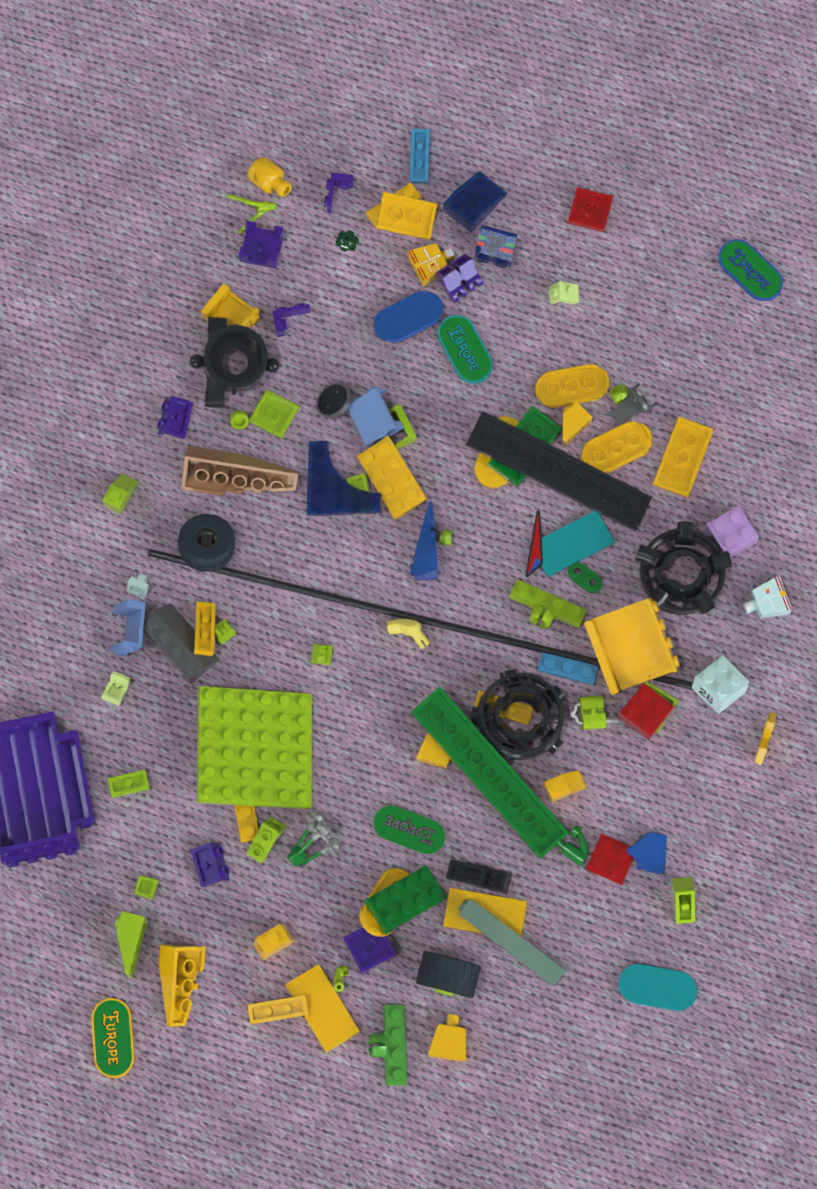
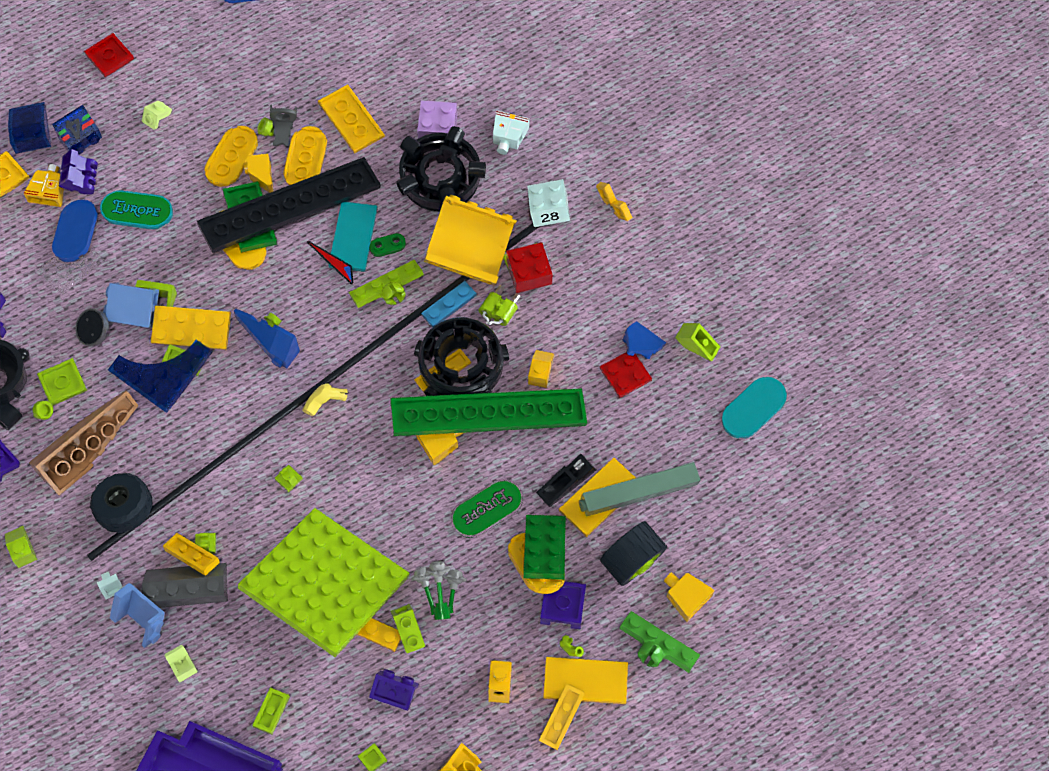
camera: 55 degrees left, 10 degrees down
green plant [556,825,588,866] -> none

